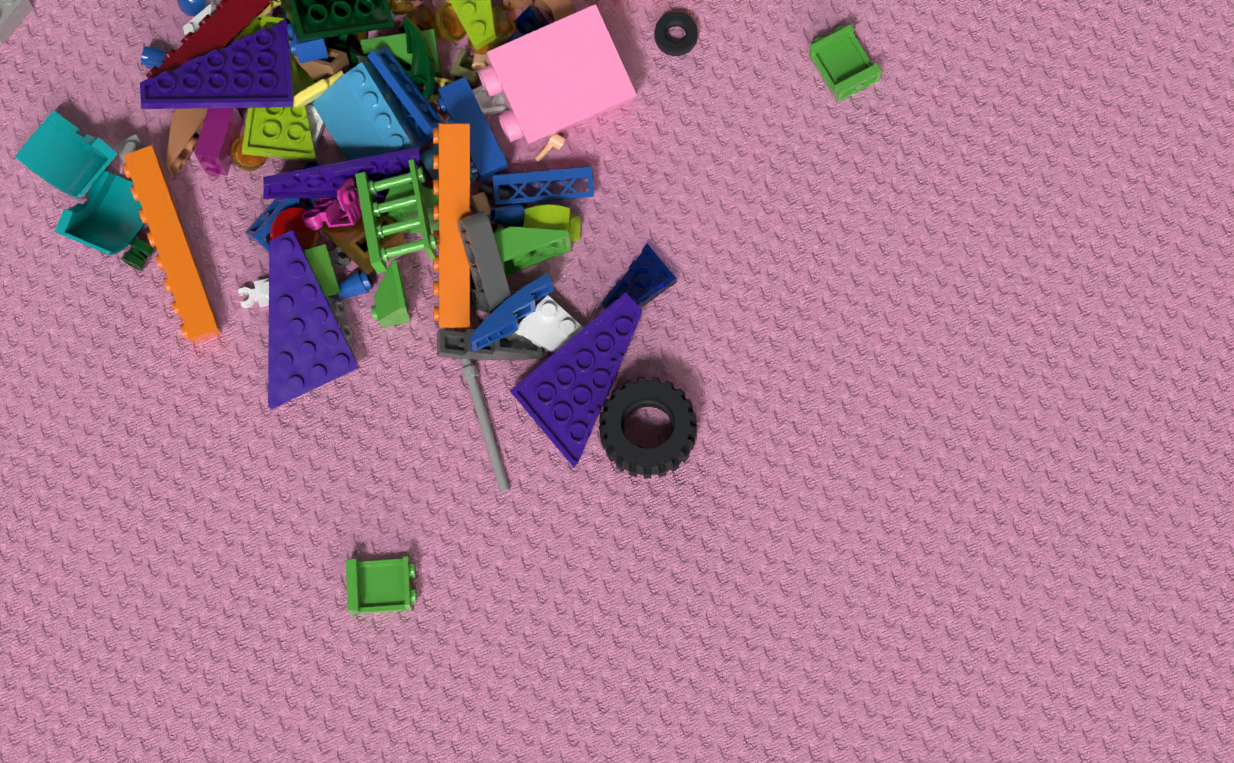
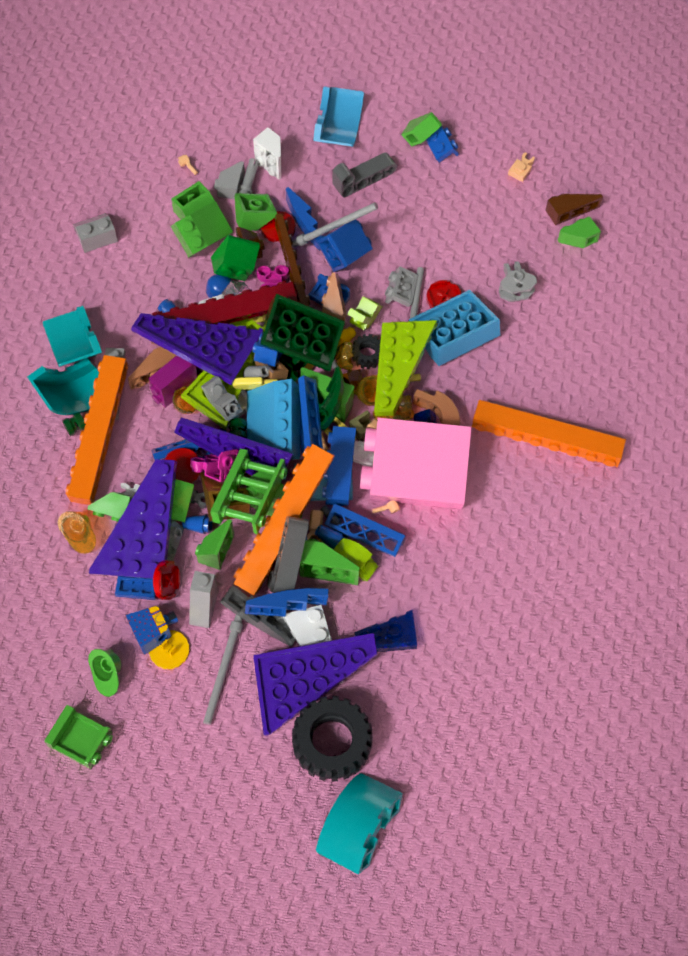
camera: 25 degrees right, 10 degrees down
black tyre [654,12,698,56] -> none
bright green panel [808,24,882,103] -> none
none -> clear yellow piece [57,511,96,554]
none -> slope [87,492,133,522]
none -> bright green piece [88,649,122,697]
none -> blue plate [115,576,156,600]
none -> blue torso [126,606,178,655]
none -> yellow piece [149,630,189,669]
none -> red tile [153,560,181,600]
none -> light grey slope [189,571,218,628]
none -> light grey slope [201,376,243,421]
none -> dark green wheel [228,418,247,439]
none -> light grey cone [243,366,269,378]
none -> teal panel [316,773,403,875]

